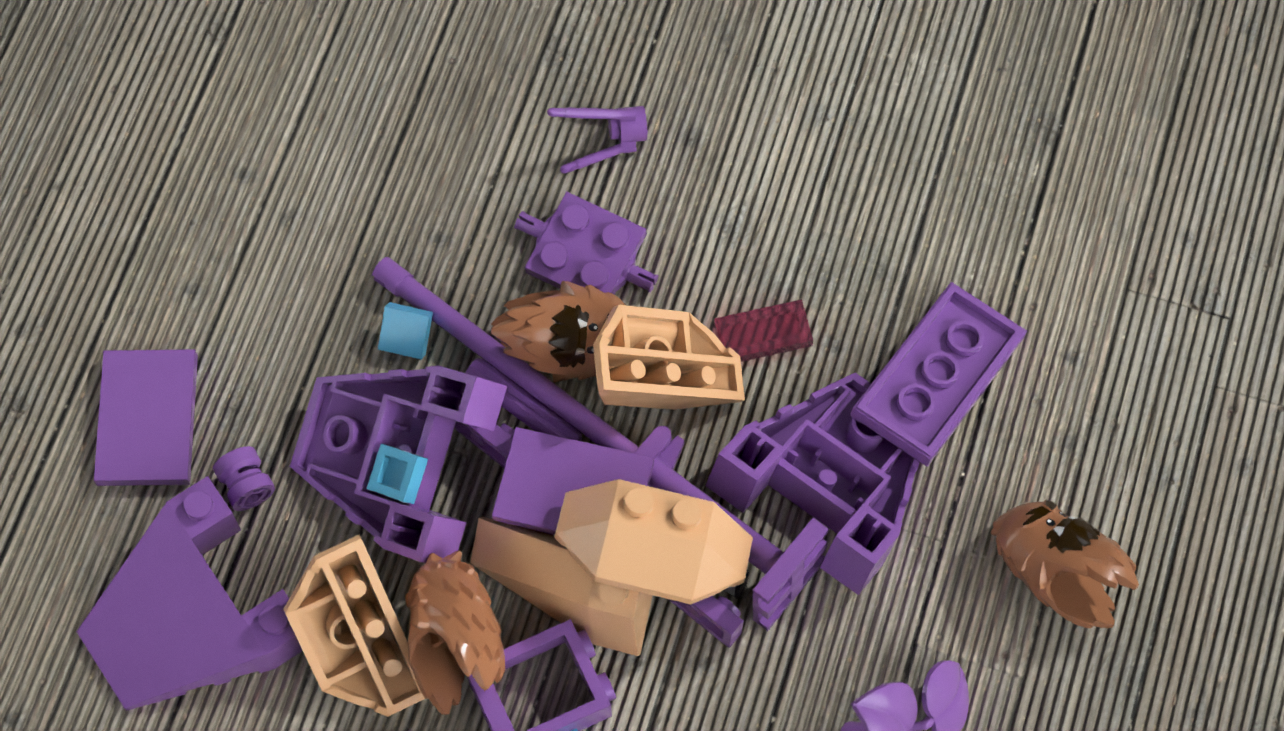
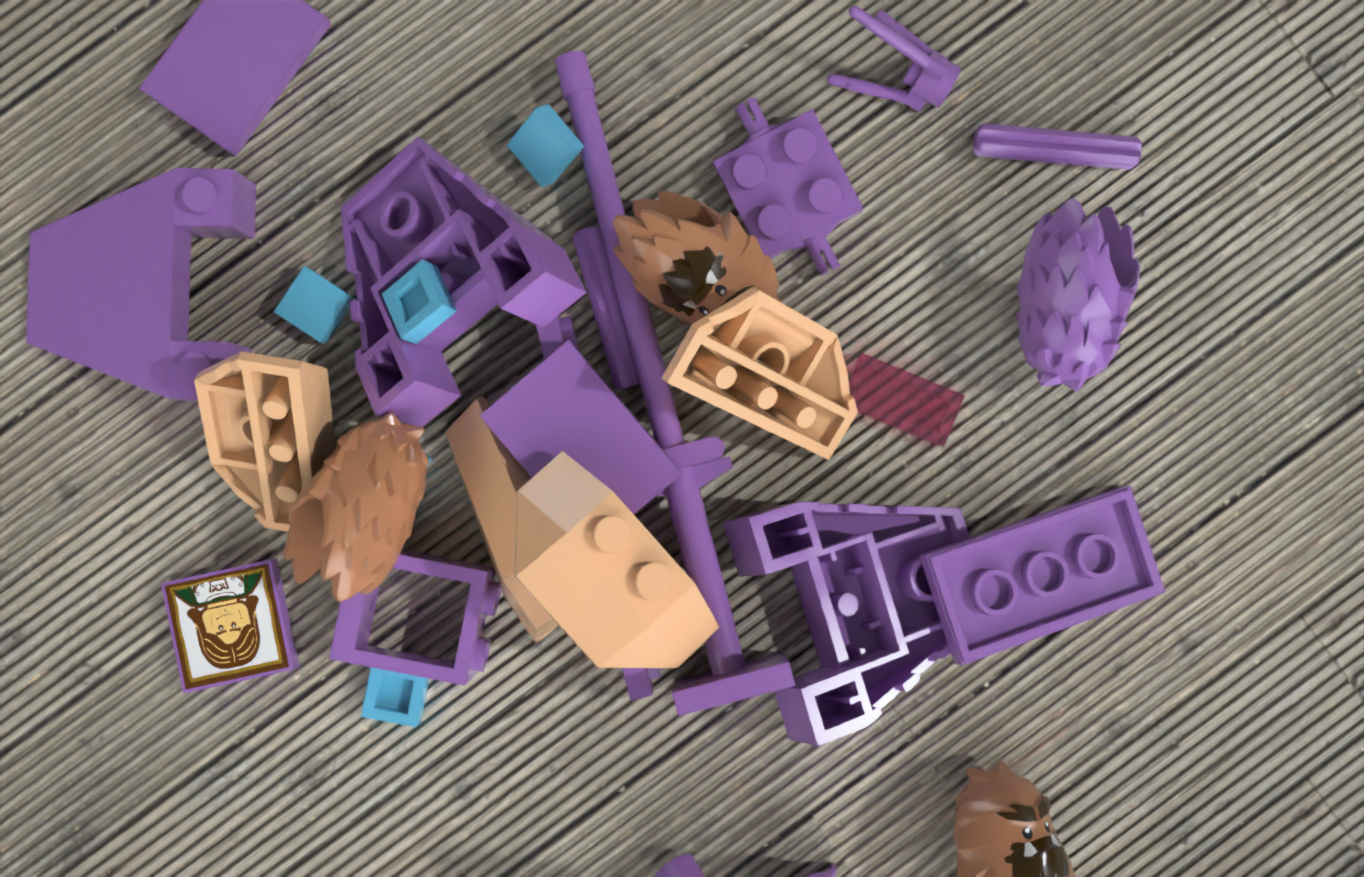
camera: 40 degrees right, 20 degrees up
medium lavender wheel [213,446,275,511] -> none
none -> medium azure tile [274,266,356,345]
none -> medium lavender axle [973,123,1142,170]
none -> medium lavender head [1016,198,1140,392]

